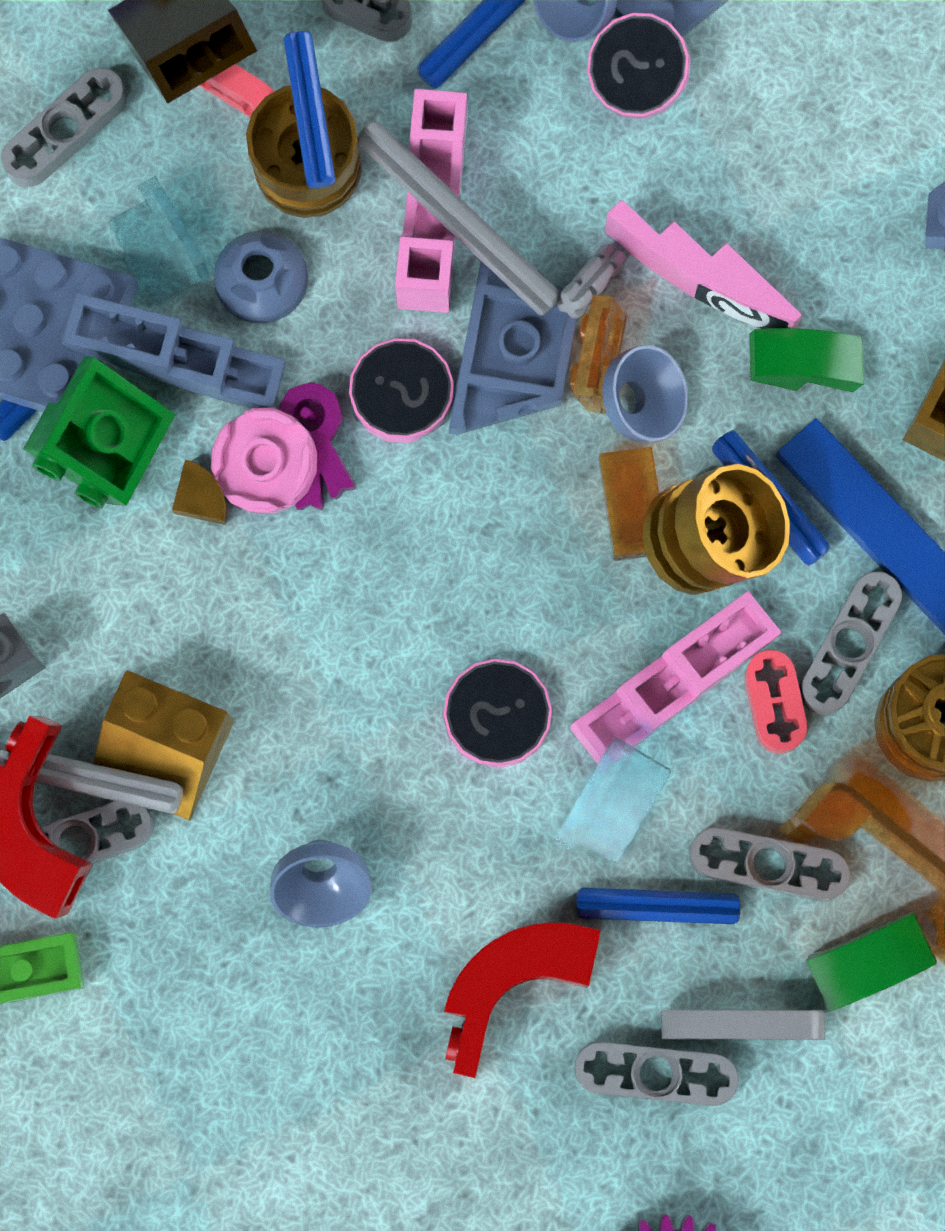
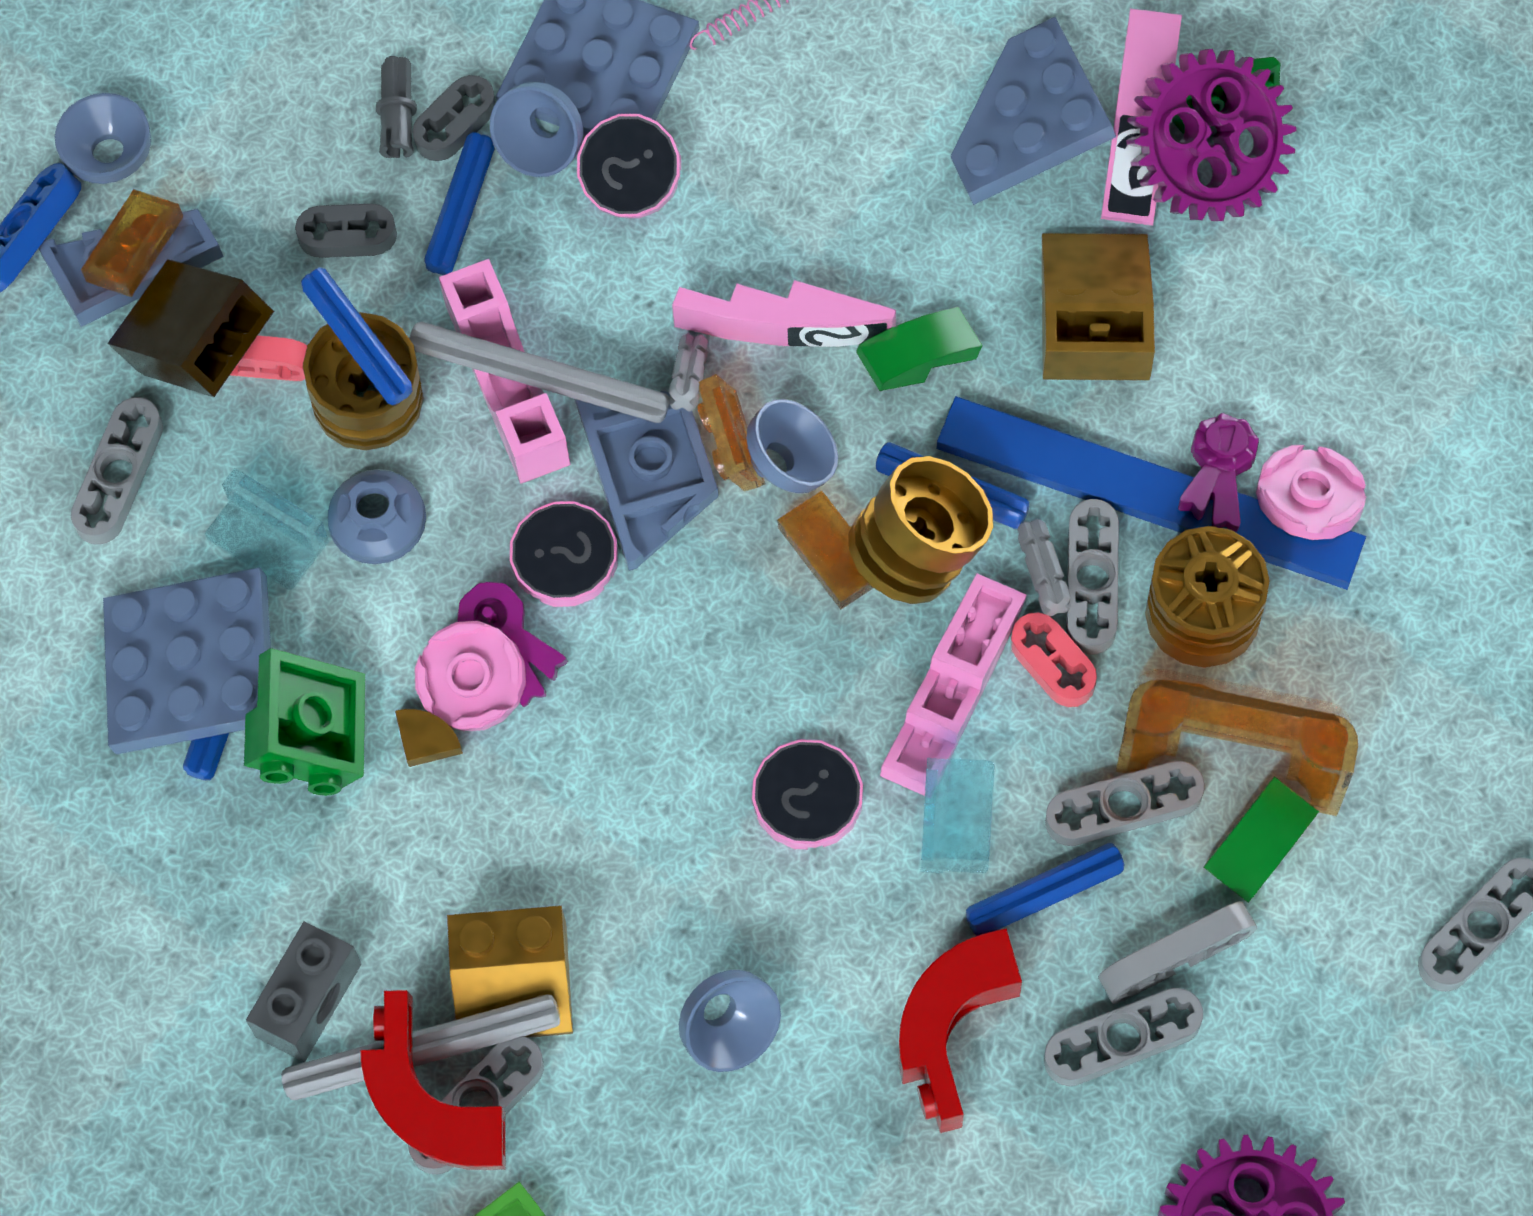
camera: 25 degrees left, 10 degrees down
sand blue slope [62,293,286,409] -> none
none -> light grey axle [1017,519,1071,616]

